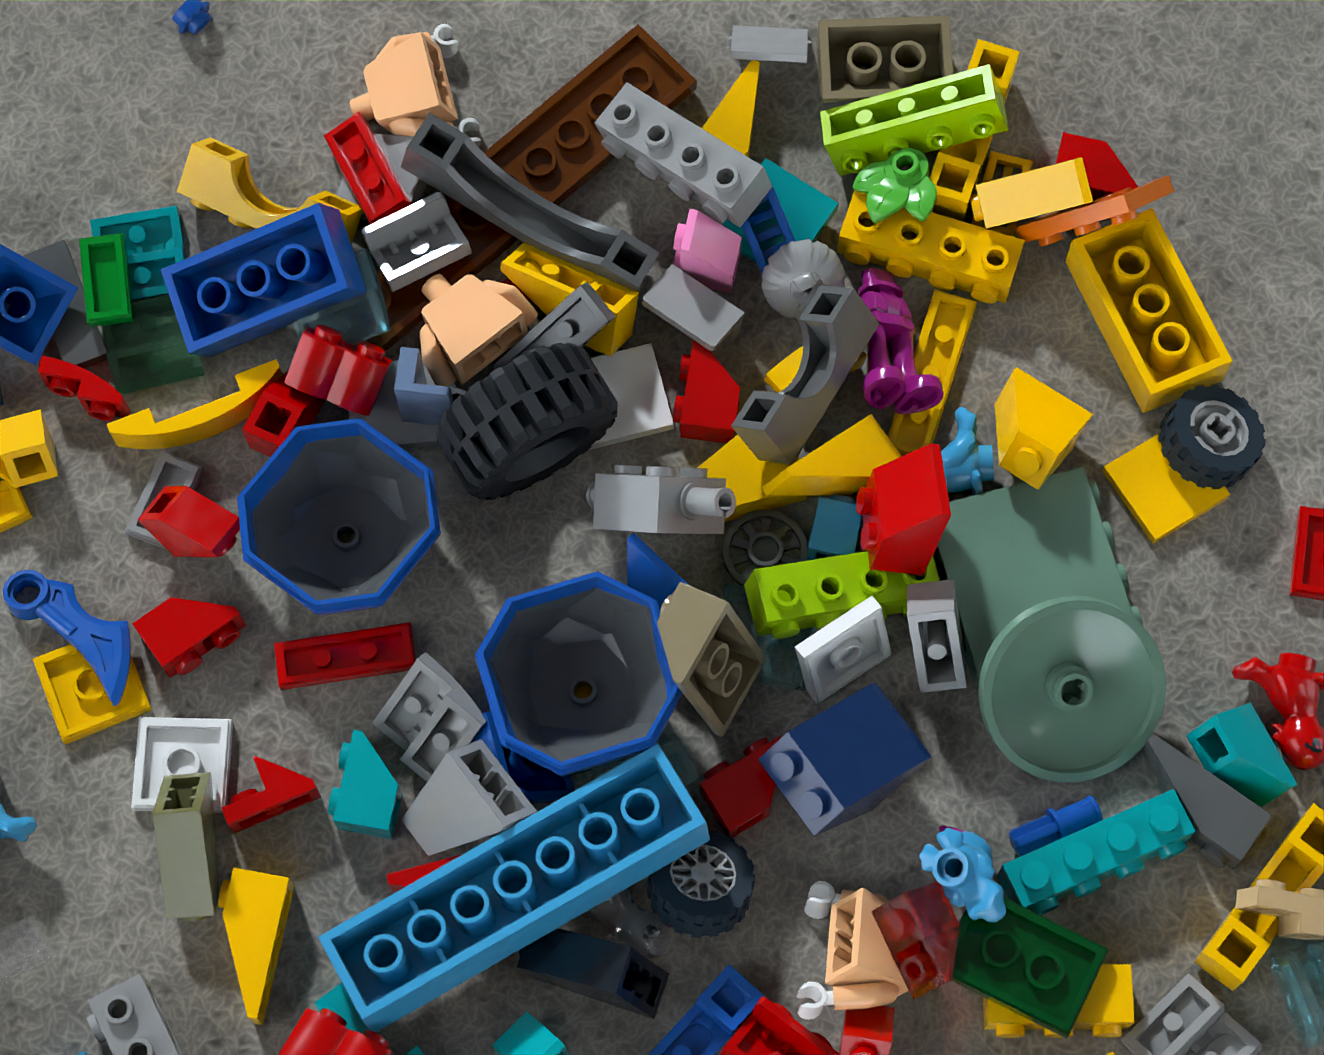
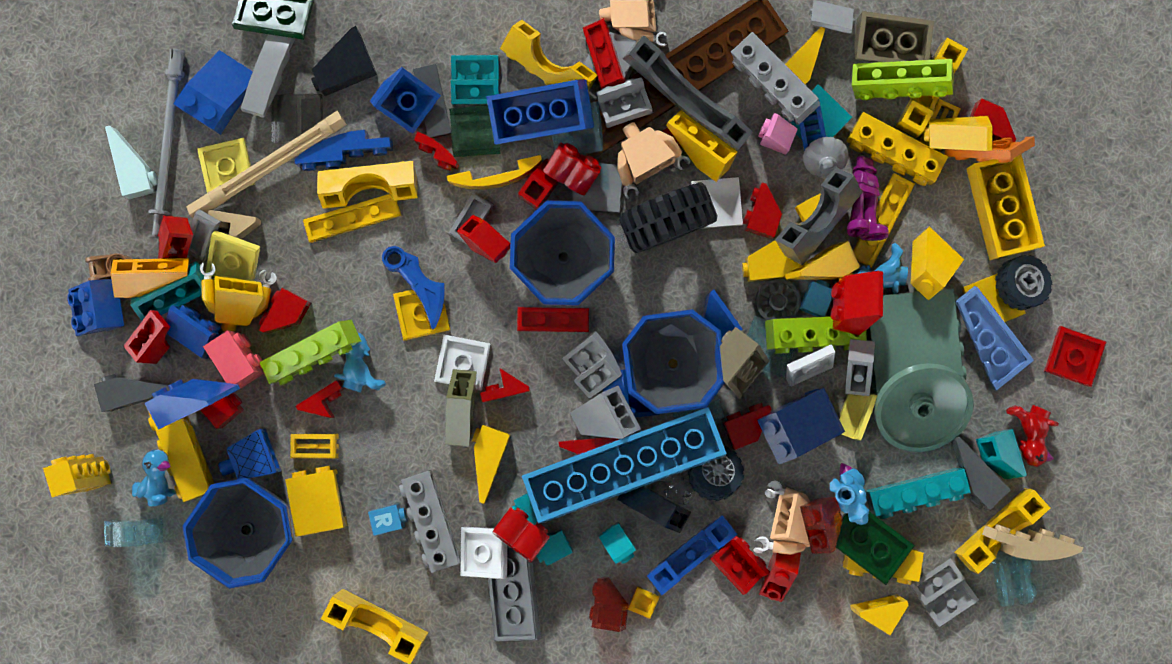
camera: 10 degrees right, 15 degrees up
green tile [79,233,134,327] -> none
red slope [132,597,246,678] -> none
teal slope [328,729,403,840] -> none
sand blue panel [394,347,453,425] -> none
dark grey plate [491,282,616,370] -> none
light grey brick [586,465,736,534] -> none
light grey panel [642,264,744,351] -> none
bright green plate [853,148,937,224] -> none
blue axle [1009,795,1103,856] -> none
none -> light yellow panel [839,394,878,441]
none -> medium blue wing [955,286,1034,391]

